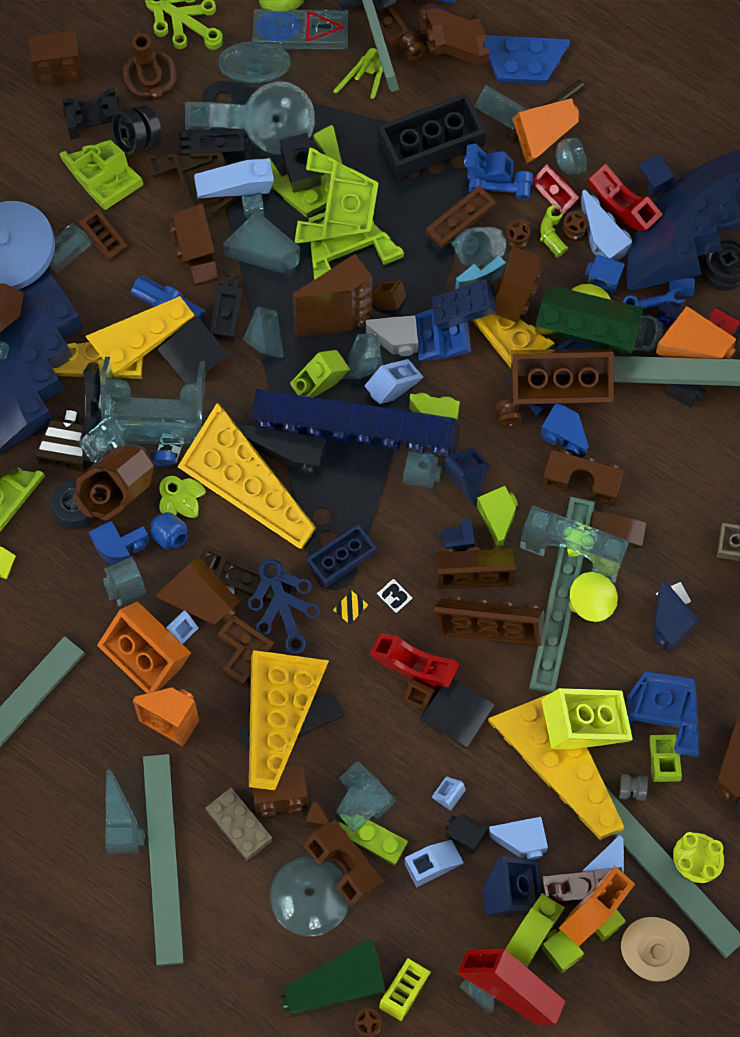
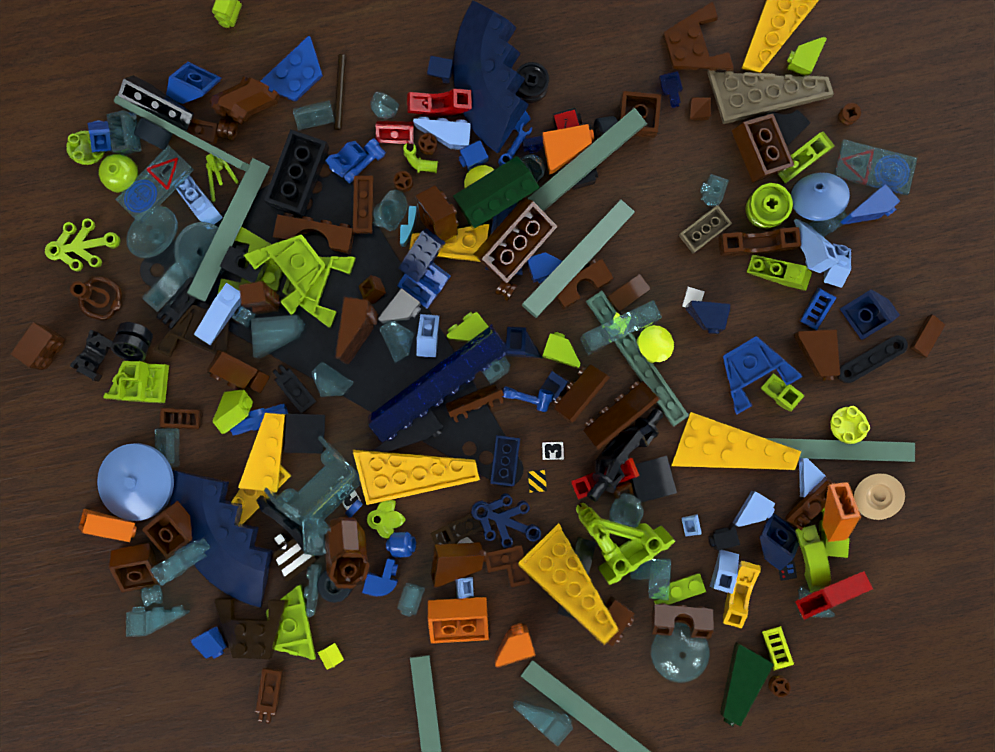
camera: 50 degrees left, 15 degrees up
dark tan piece [205,788,273,861] -> none
lime slope [290,350,350,403] -> none
reddish brown slope [305,801,330,829] -> none
orange slope [512,98,579,164] -> none
neon yellow slope [541,688,633,749] -> none
dark grey wheel [619,773,648,802] -> none
none -> light blue slope [173,173,223,229]
none -> sand green tile [187,158,270,302]
none -> lime slope [212,390,253,434]
none -> reddish brown arch [239,281,281,315]
none -> reddish brown arch [273,213,355,254]
none -> clear light blue hinge [304,563,322,617]
none -> reddish brown plate [445,382,504,422]
none -> blue brick [502,387,554,412]
none -> sand green tile [522,200,635,318]
none -> lime plate [576,503,675,585]
none -> black plate [587,409,664,502]
none -> clear light blue hair [609,493,644,528]
none -> yellow arch [723,561,760,629]
none -> black sticker [779,562,797,581]

